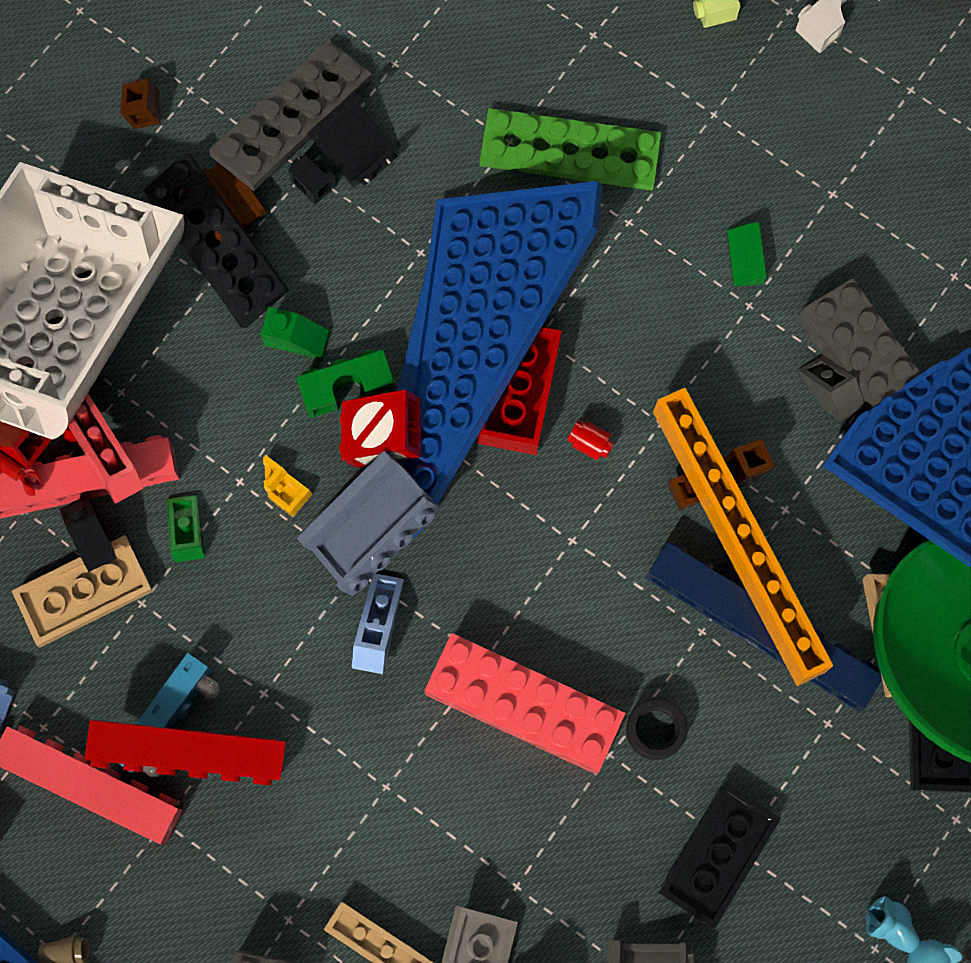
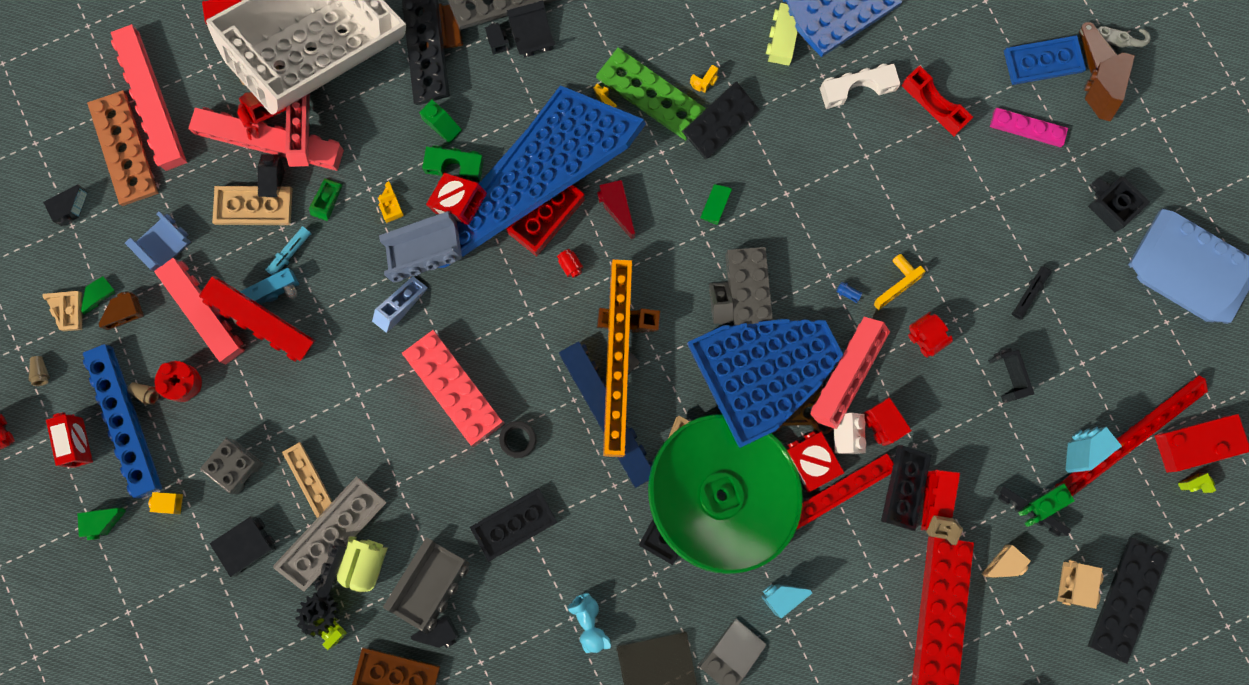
camera: 25 degrees right, 5 degrees up
none -> red brick [155,361,202,402]
none -> medium azure pin [265,226,311,275]
none -> yellow slope [593,84,617,108]
none -> dark red slope [597,180,635,239]
none -> black plate [681,81,760,159]
none -> yellow bracket [690,65,719,93]

